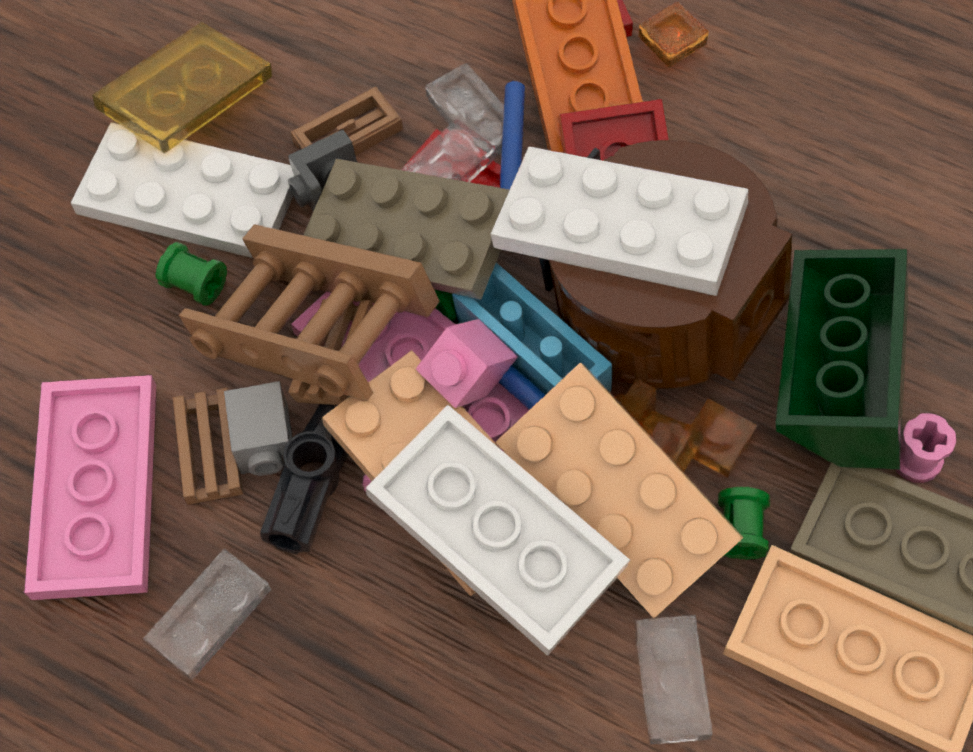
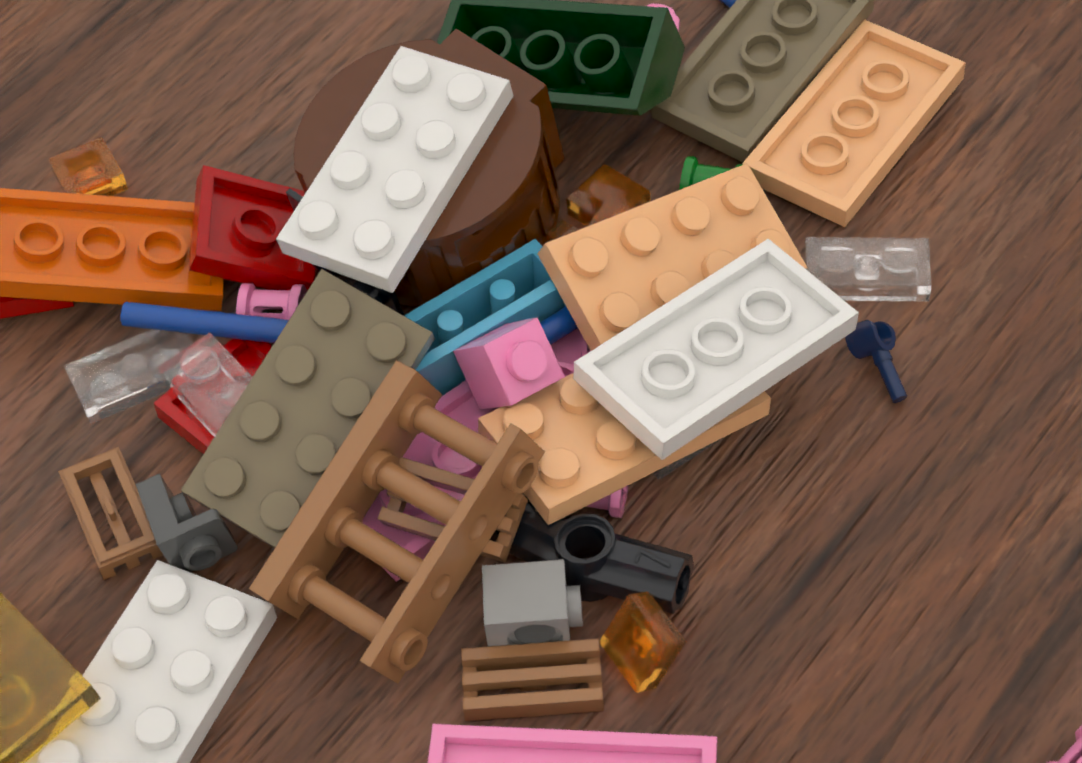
camera: 80 degrees left, 10 degrees down
clear plate [143,549,271,681] -> none
green bush [155,242,227,306] -> none
none -> clear orange plate [599,591,687,693]
none -> dark blue hand [845,320,907,403]

